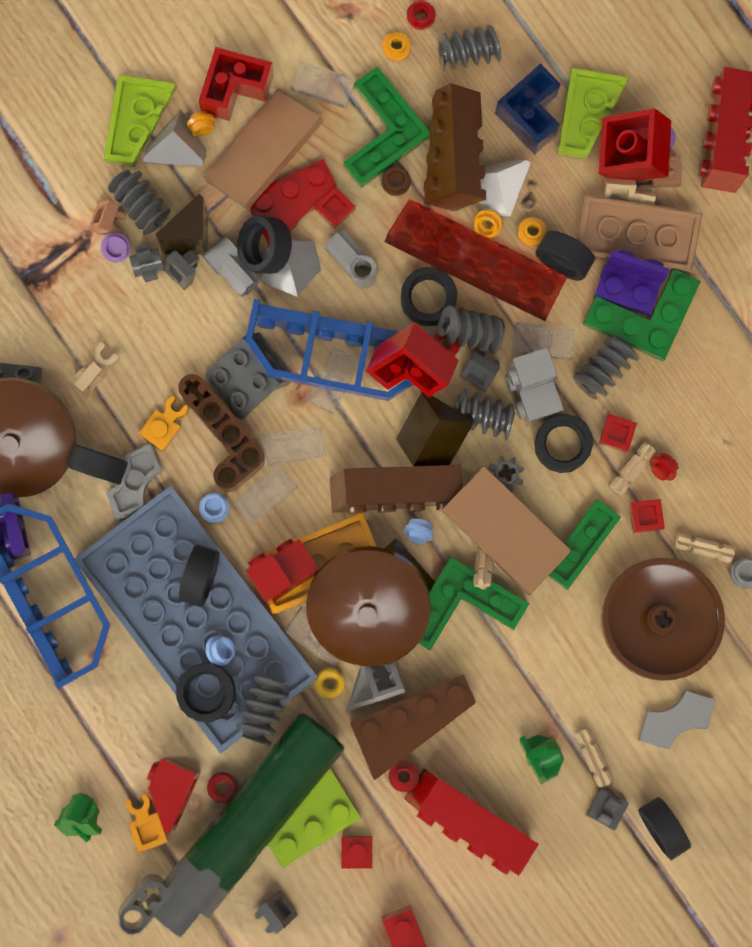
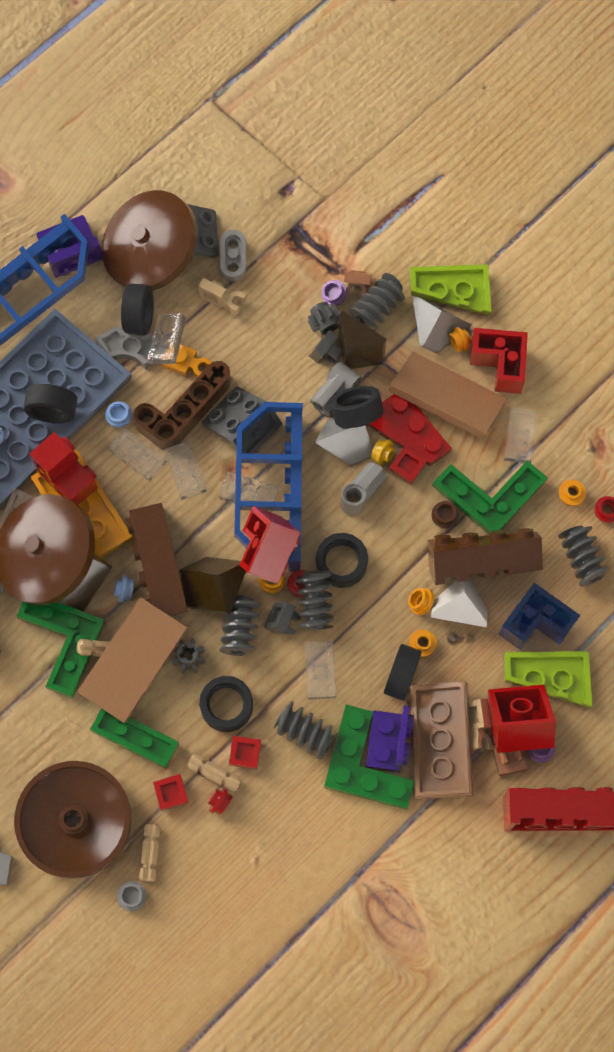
camera: 85 degrees right, 10 degrees down
clear red plate [384,199,567,321] -> none
light grey brick [505,347,564,426] -> none
none -> clear plate [148,313,186,364]
none -> light grey plate [220,230,246,281]
none -> yellow plate [371,440,395,466]

